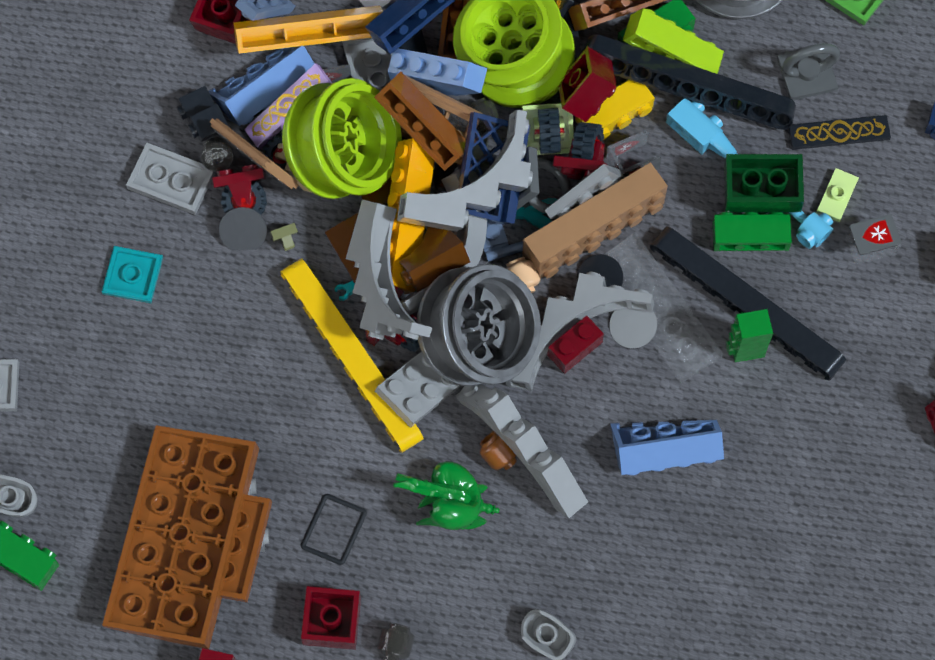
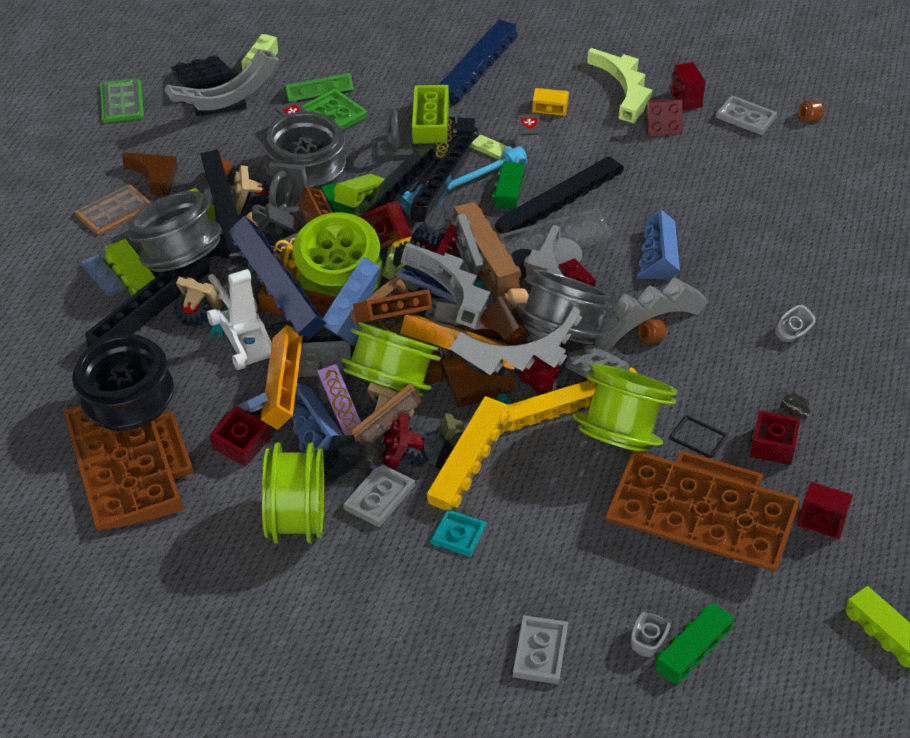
camera: 80 degrees left, 25 degrees down
green hair [393,461,500,530] -> none
dark green brick [724,154,804,212] -> none
green brick [726,309,773,363] -> none
none -> lime wheel [262,443,324,544]
none -> black beam [409,134,473,222]
none -> lime brick [412,85,449,144]
none -> yellow brick [427,396,510,511]
none -> black brick [453,118,478,141]
none -> lime wheel [573,363,678,452]

